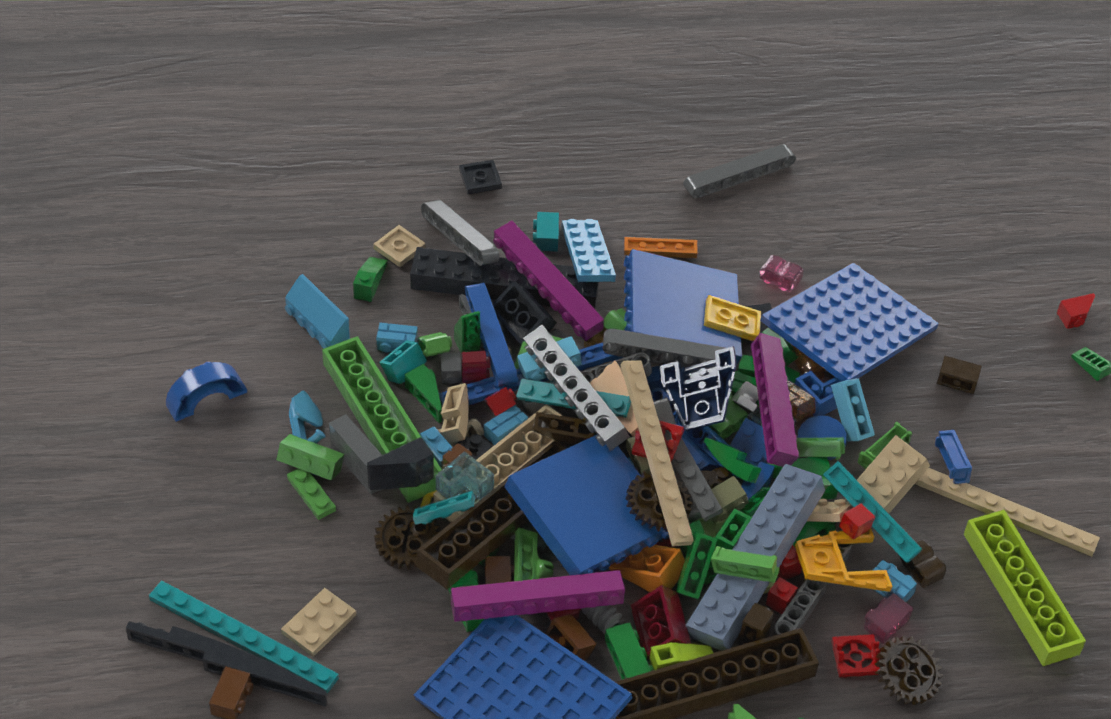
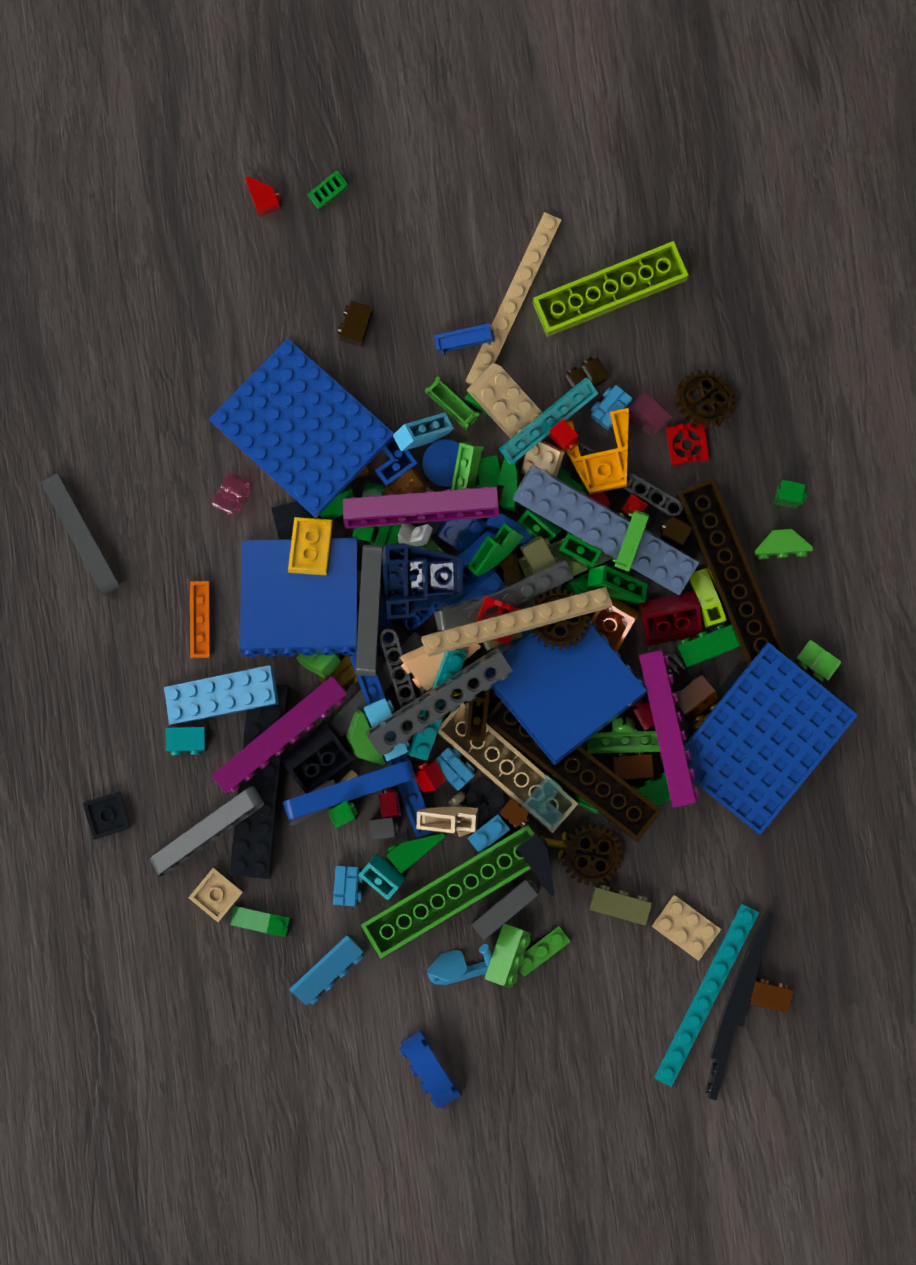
camera: 90 degrees left, 35 degrees up
teal plate [413,491,475,525] -> none
bright green brick [418,332,452,357] -> none
none -> olive brick [588,885,652,926]

